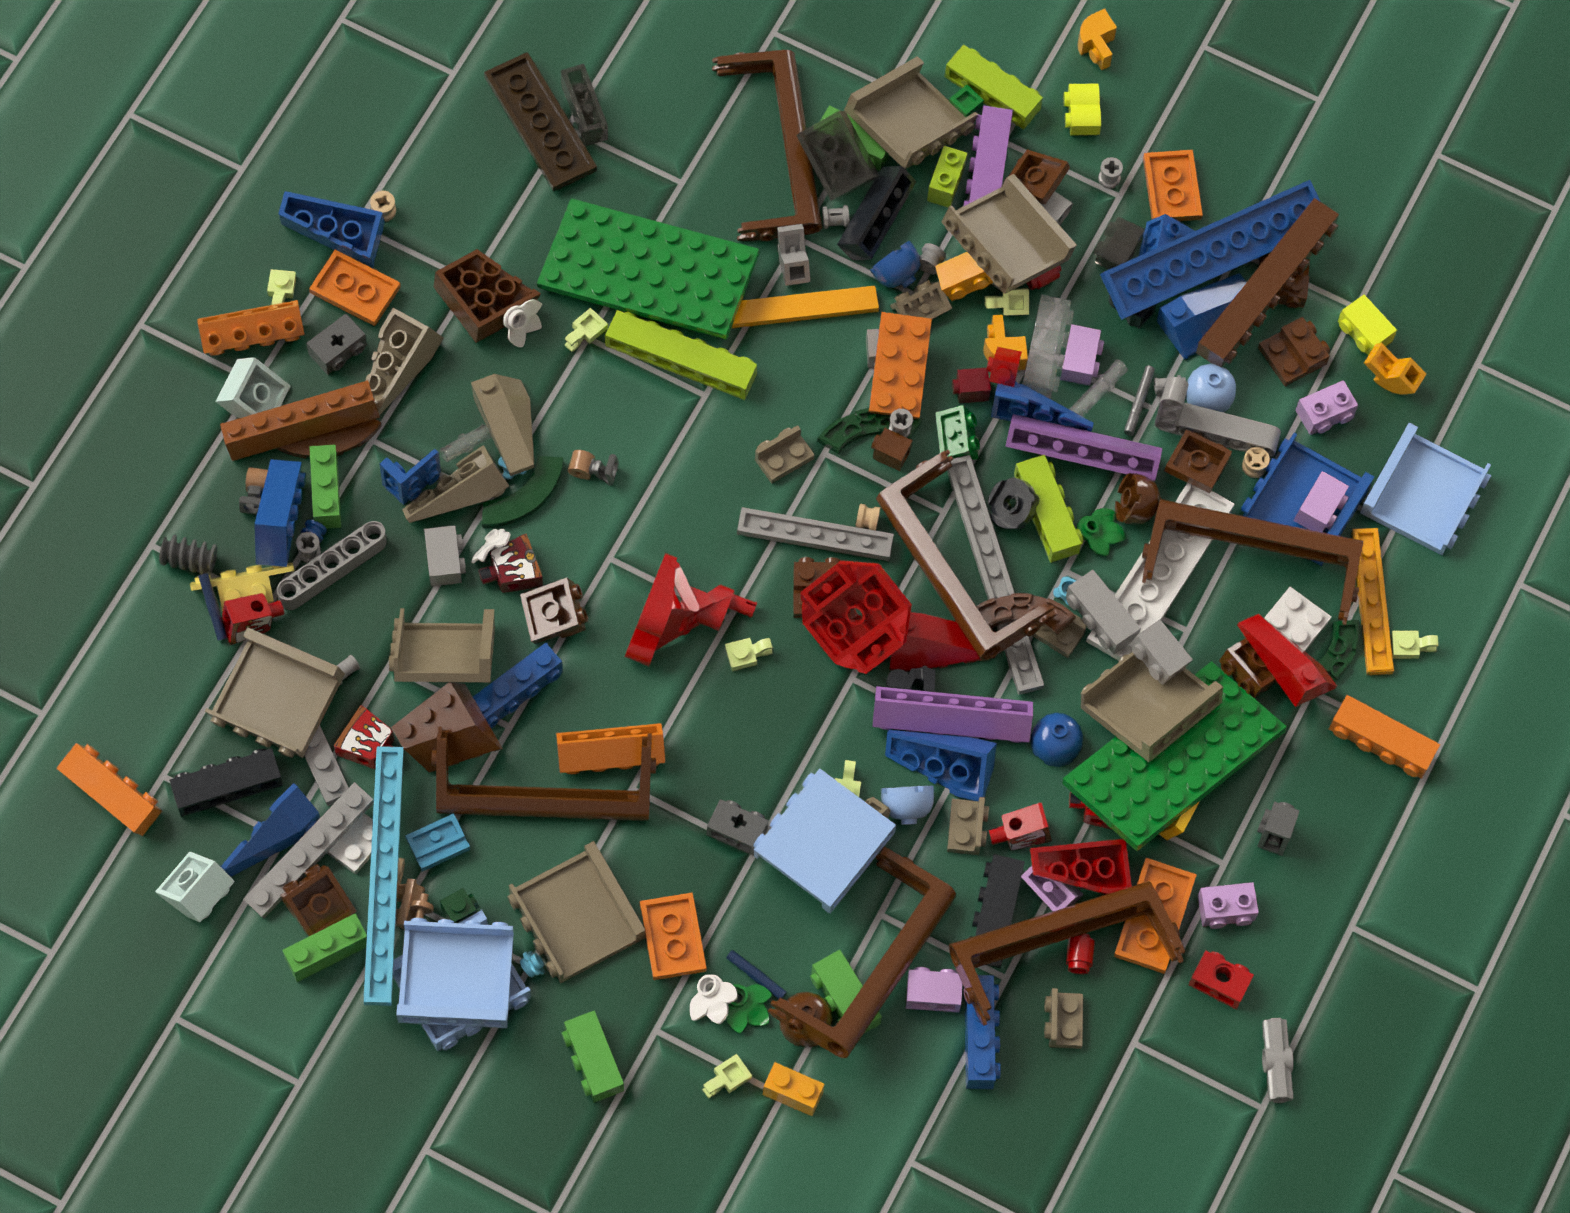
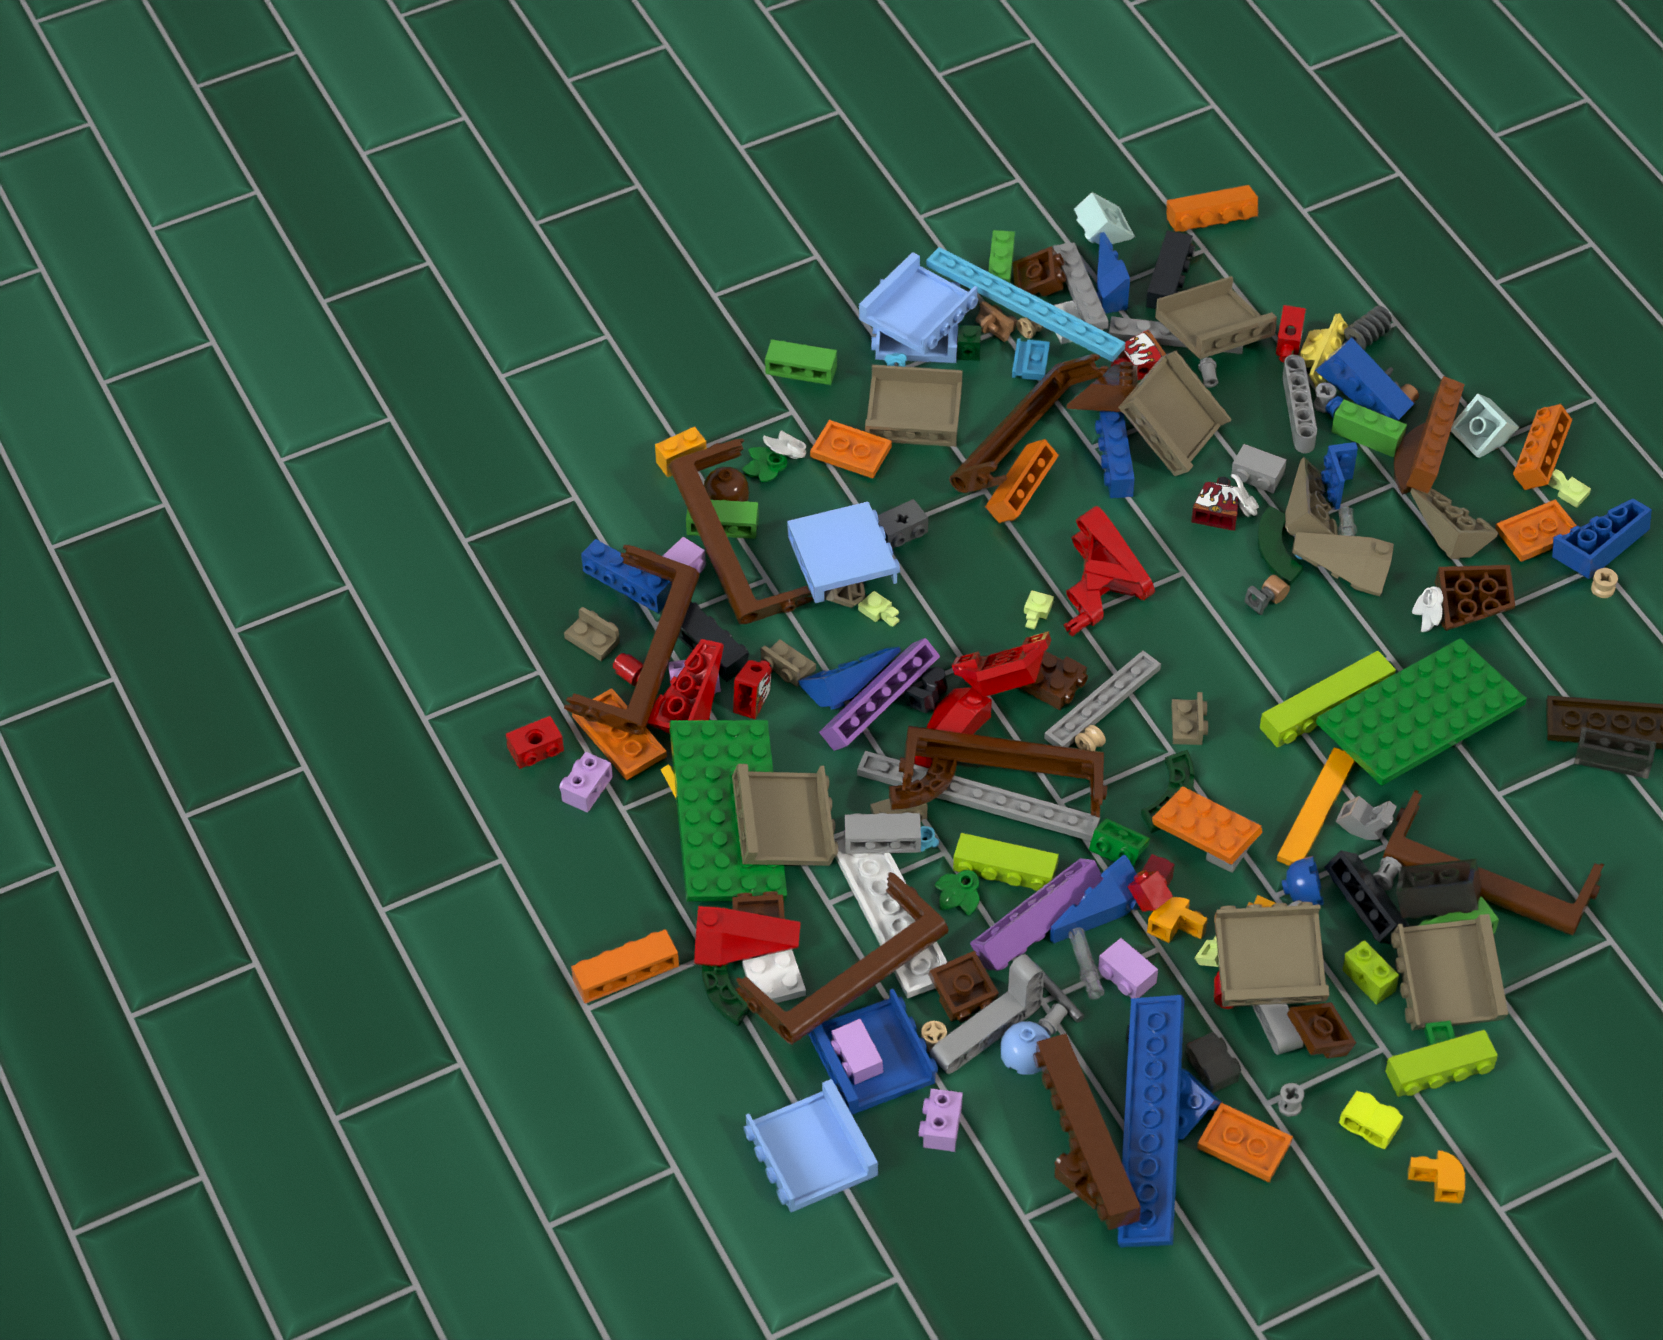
camera: 130 degrees right, 15 degrees down
dark blue piece [198,573,228,641] -> none
dark grey brick [306,314,367,375] -> none
plate [520,577,588,644] -> none
yellowish green plate [565,308,608,352] -> none
yellowish green plate [702,1054,752,1099] -> none
dark blue piece [726,950,787,999] -> none
reddish brown brick [871,428,913,471] -> none
light blue cylinder [881,786,934,824] -> none
light grey bush [889,409,913,438] -> none
dark tan bracket [890,280,952,319] -> none
medium lavender brick [964,106,1013,206] -> none
black plate [988,478,1039,530] -> none
clear brick [1023,295,1074,399] -> none
blue cylinder [1030,713,1083,767] -> none
reddish brown cylinder [1115,473,1161,525] -> none
light grey brick [1130,619,1193,685] -> none
blue wedge [1157,273,1247,360] -> none
dark grey brick [1257,802,1299,856] -> none
reddish brown plate [1258,317,1330,387] -> none
light grey piece [1262,1018,1293,1103] -> none
neon yellow brick [1338,294,1397,355] -> none
light orange tile [1351,528,1394,675] -> none
light orange brick [1364,343,1426,394] -> none
yellowish green plate [1391,631,1438,659] -> none

